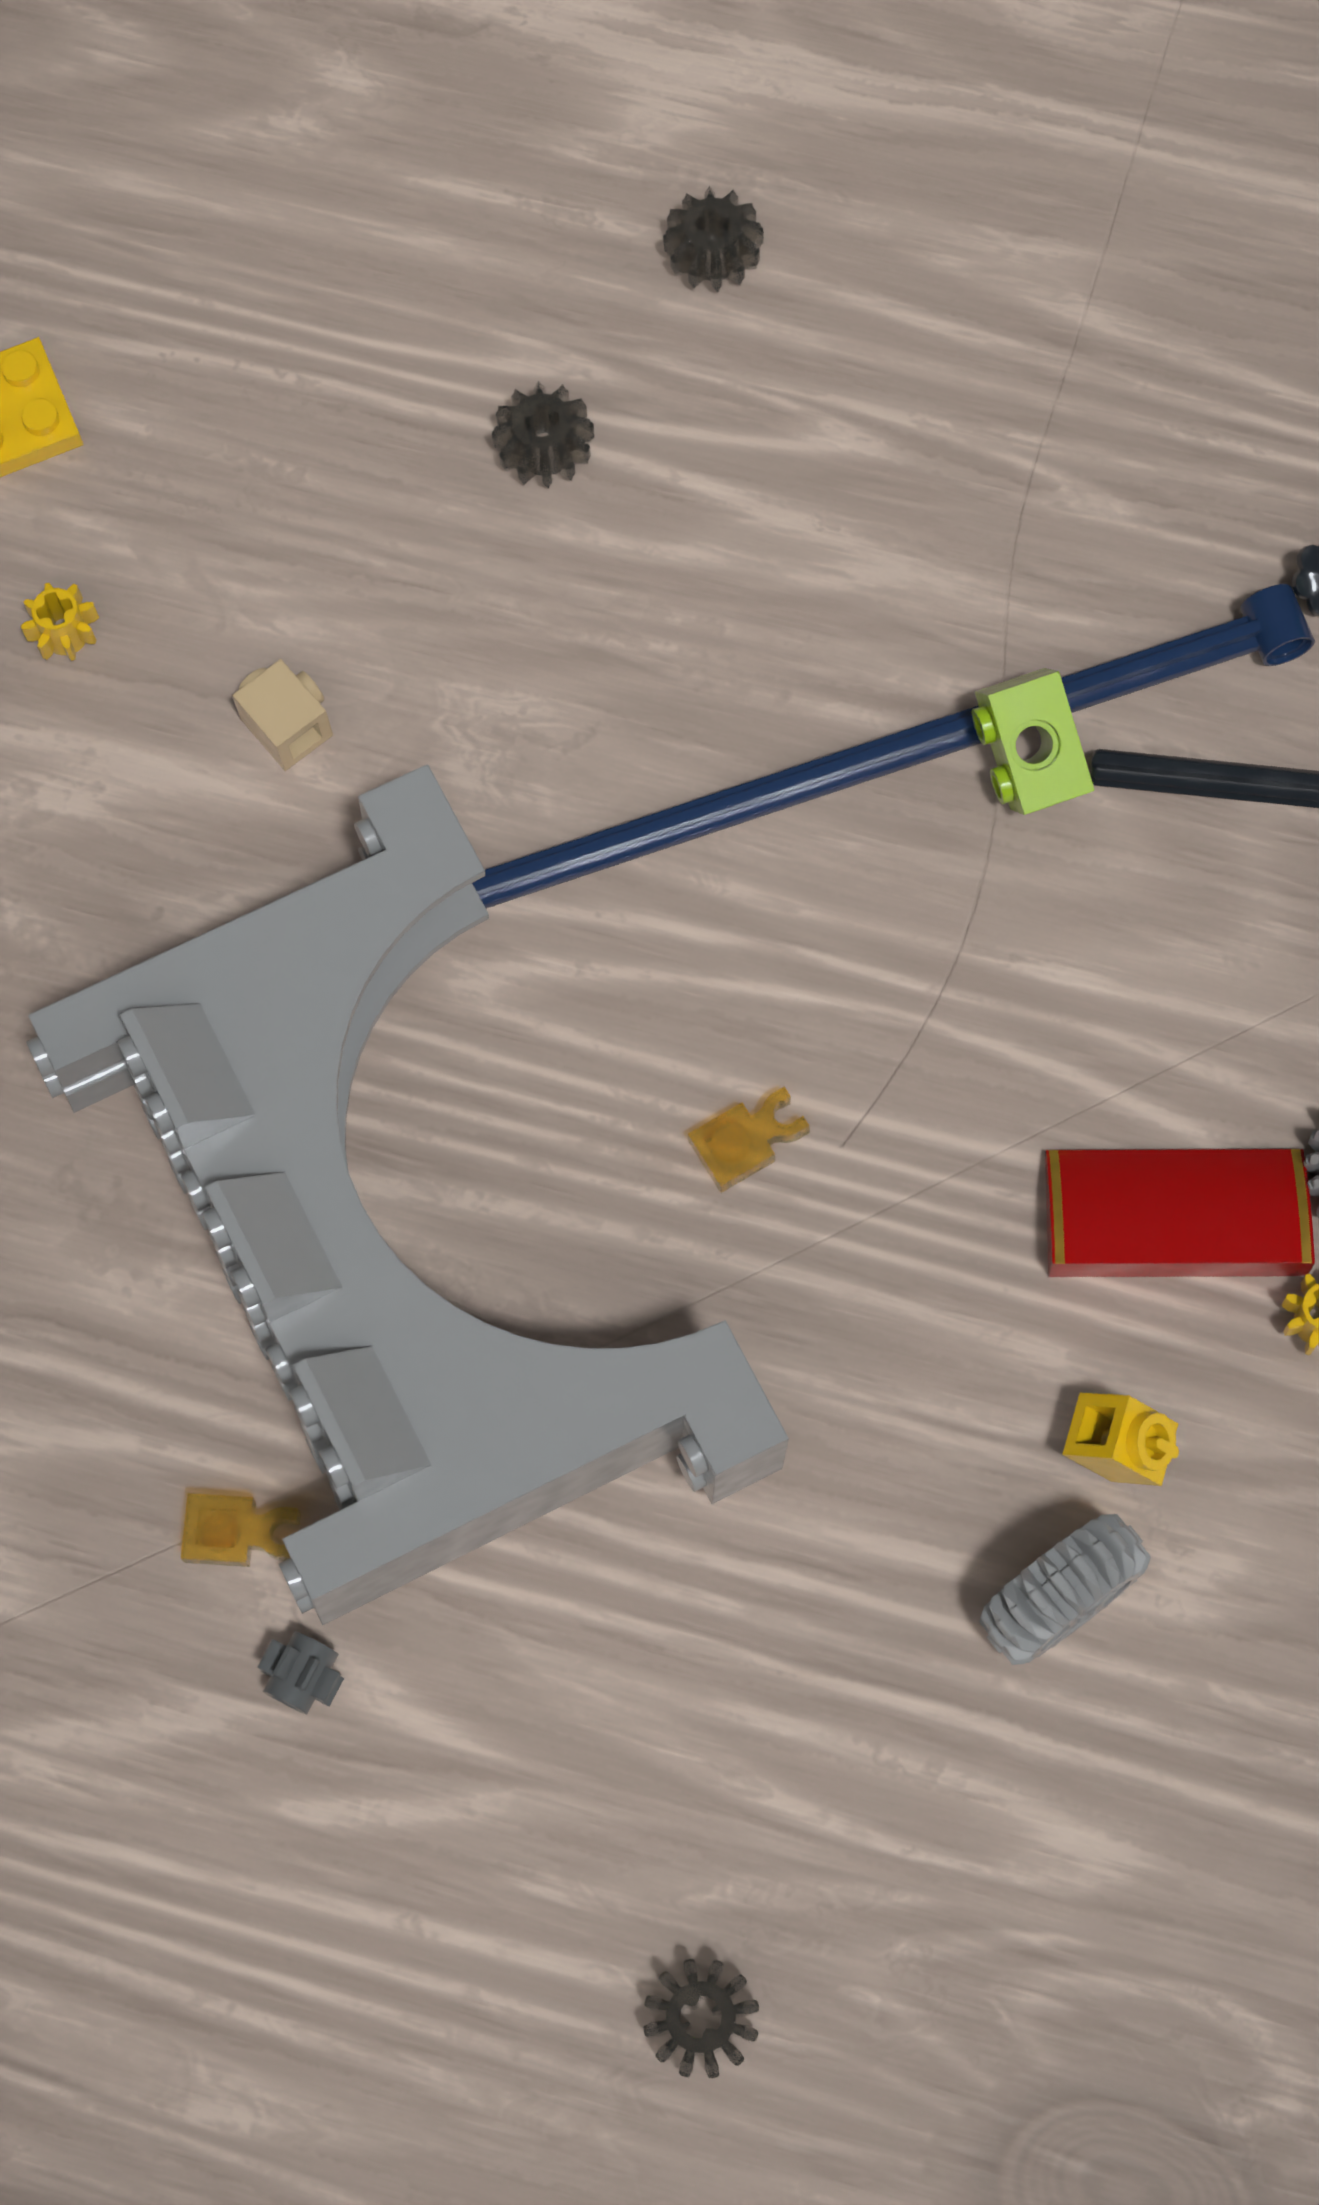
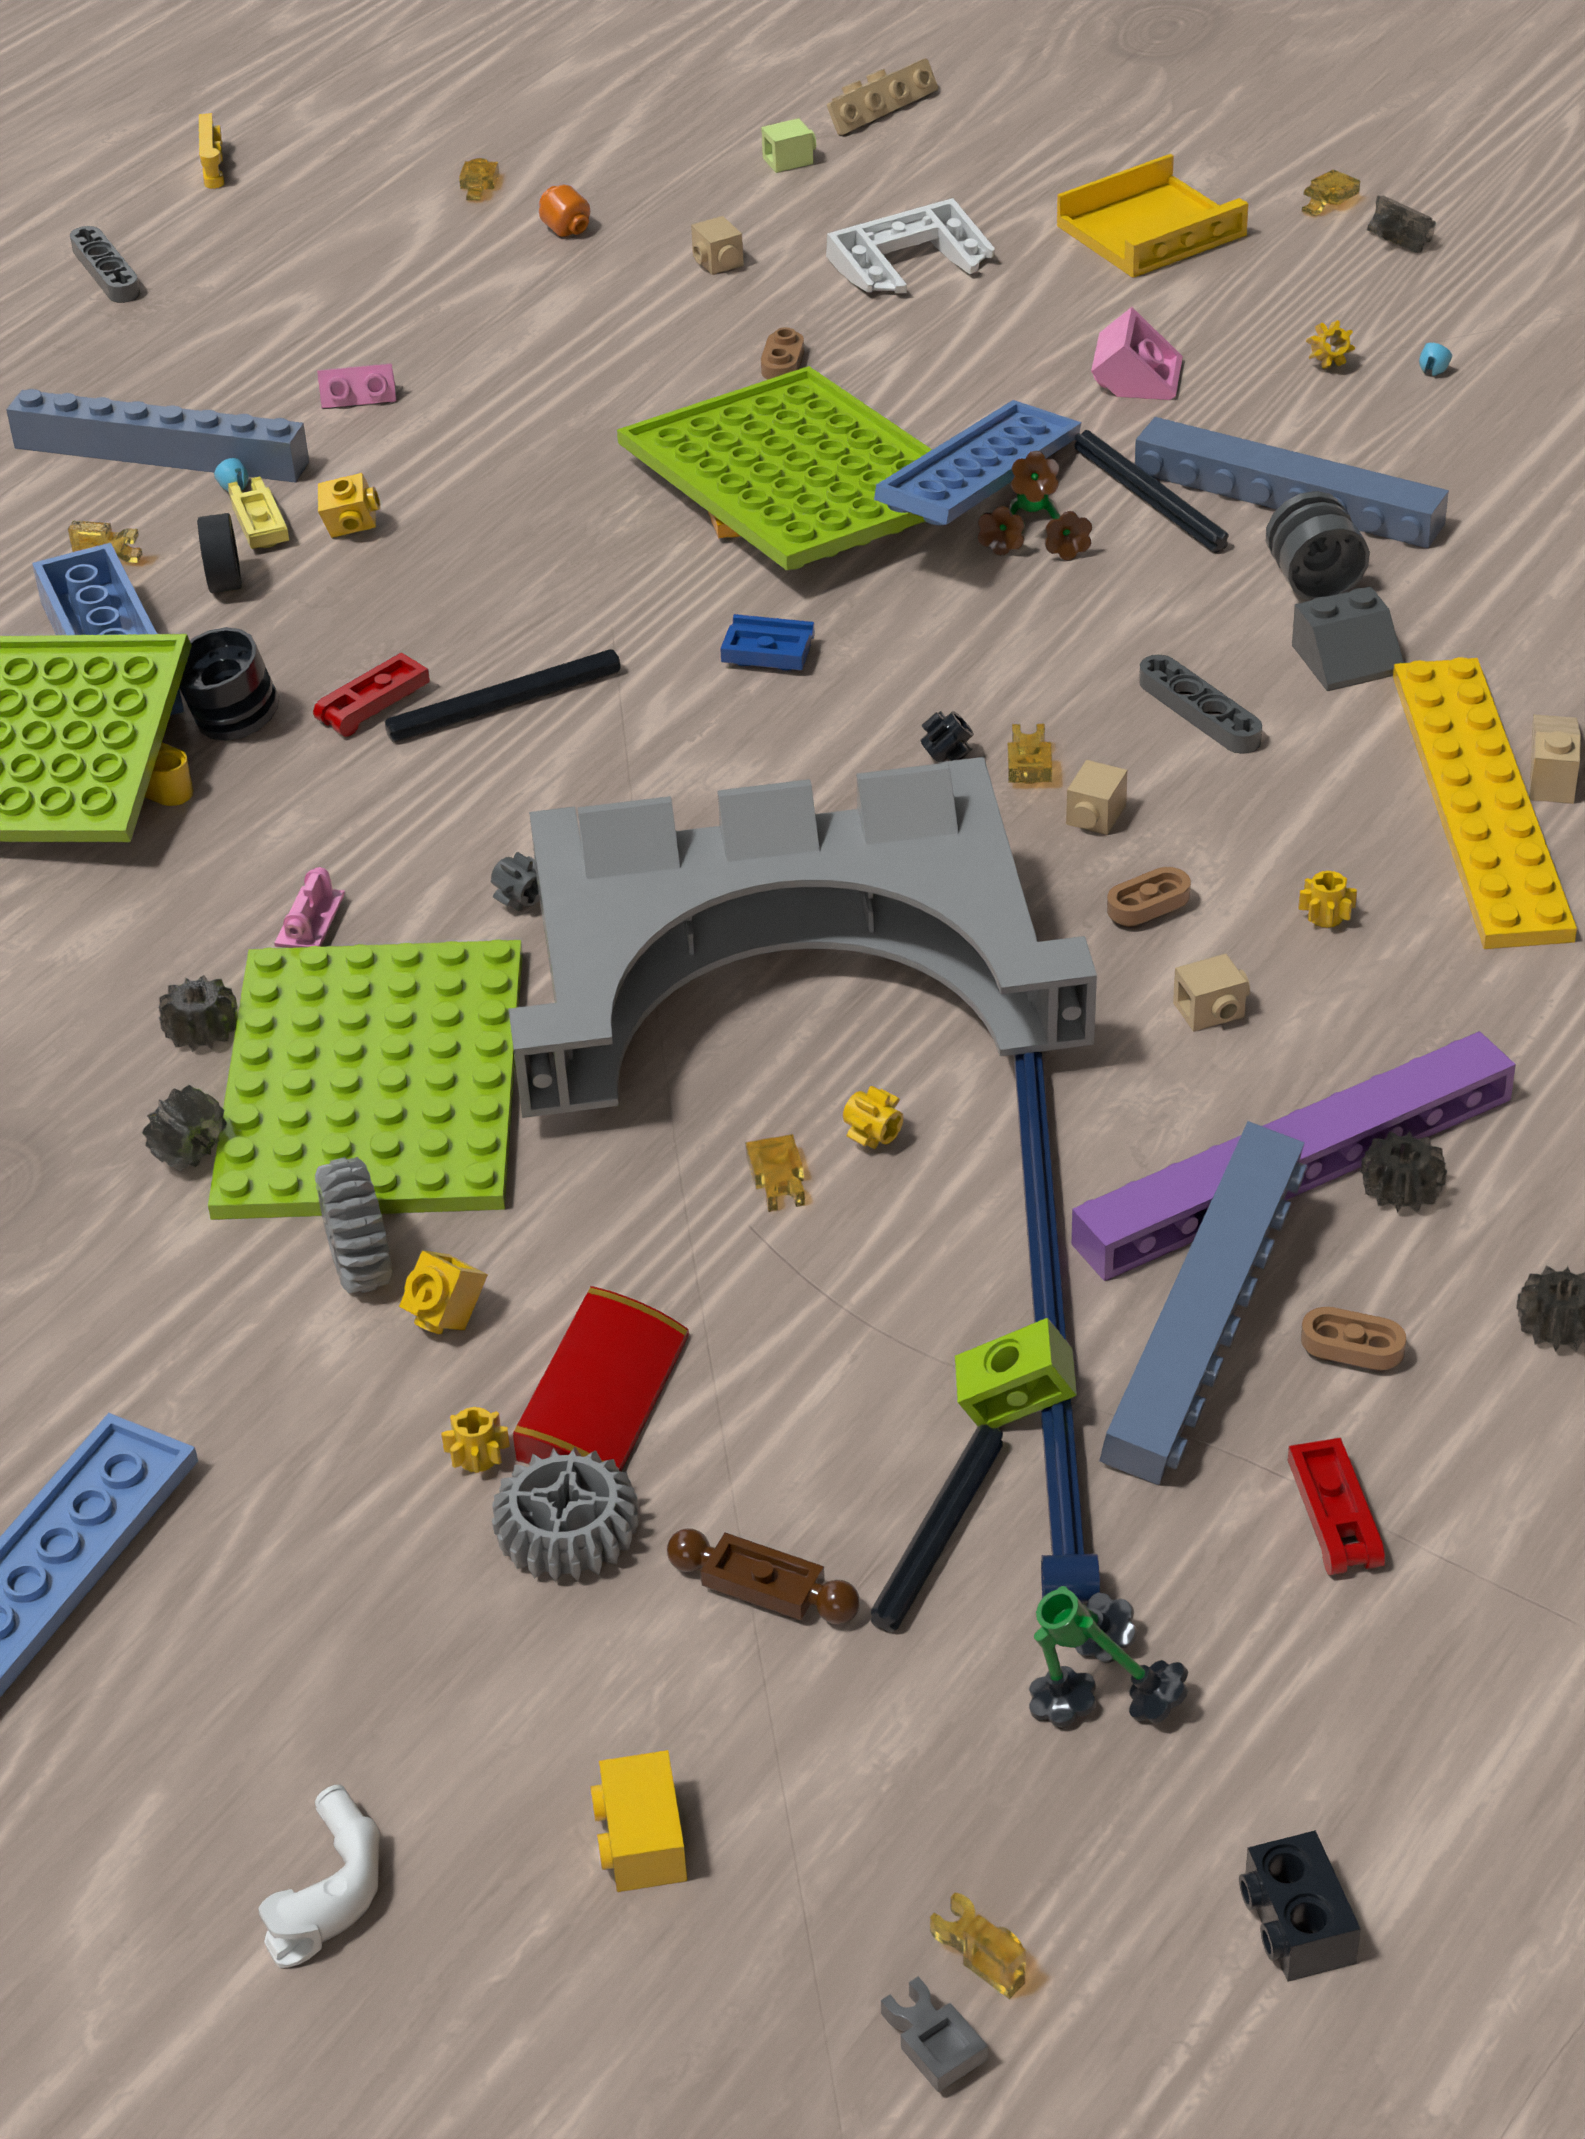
camera: 105 degrees right, 30 degrees down
none -> clear smoke gear [142,1085,227,1171]
none -> lime plate [208,939,523,1220]
none -> bright pink hinge [275,867,345,948]
none -> yellow gear [843,1086,903,1149]
none -> medium lavender brick [1071,1031,1516,1281]
none -> sand blue brick [1099,1121,1308,1485]
none -> medium nougat plate [1107,867,1191,927]
none -> red plate [1287,1437,1385,1575]
none -> medium nougat plate [1301,1307,1406,1370]

